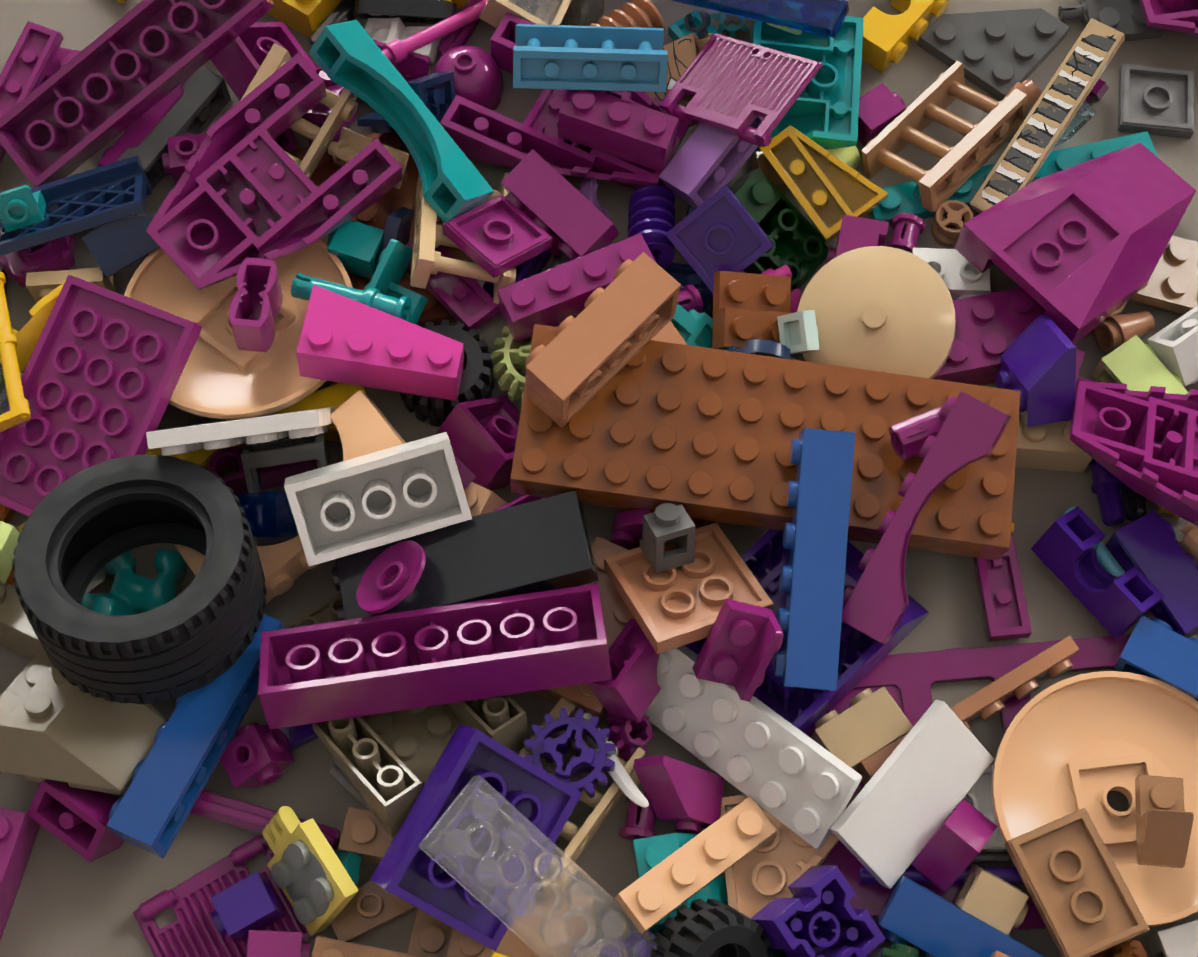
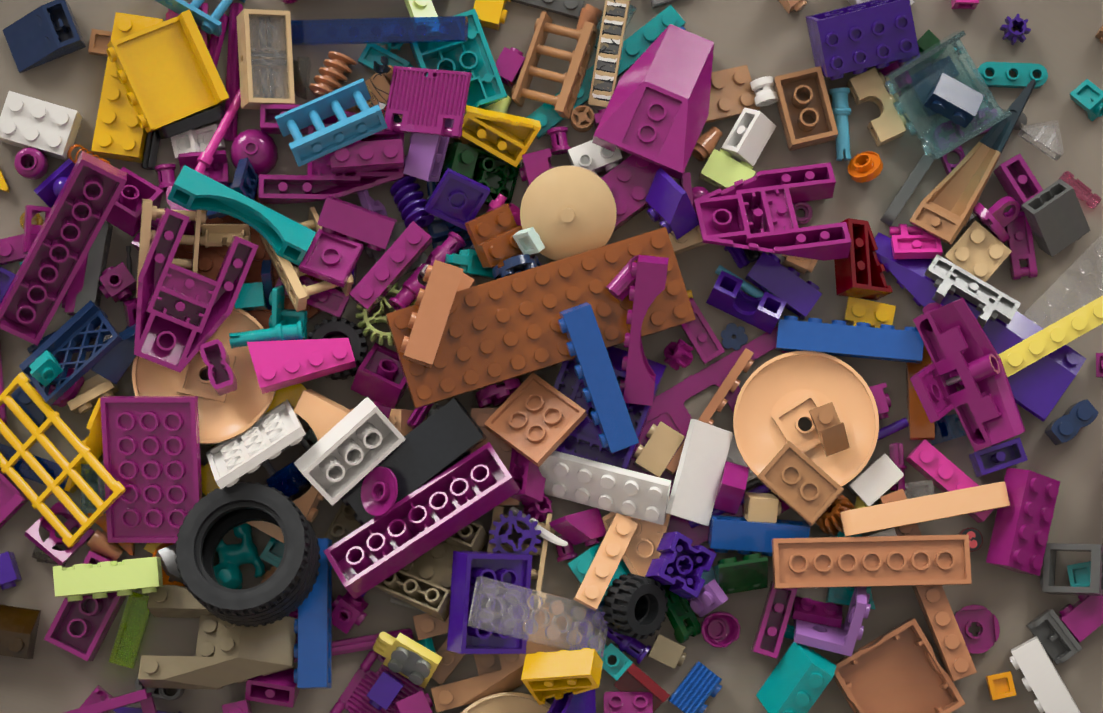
camera: 30 degrees left, 15 degrees up
dark grey brick [639,503,695,573] -> none
magenta bracket [692,599,783,701] -> none
none -> magenta gear [664,339,693,371]
none -> dark blue plant [721,323,748,350]

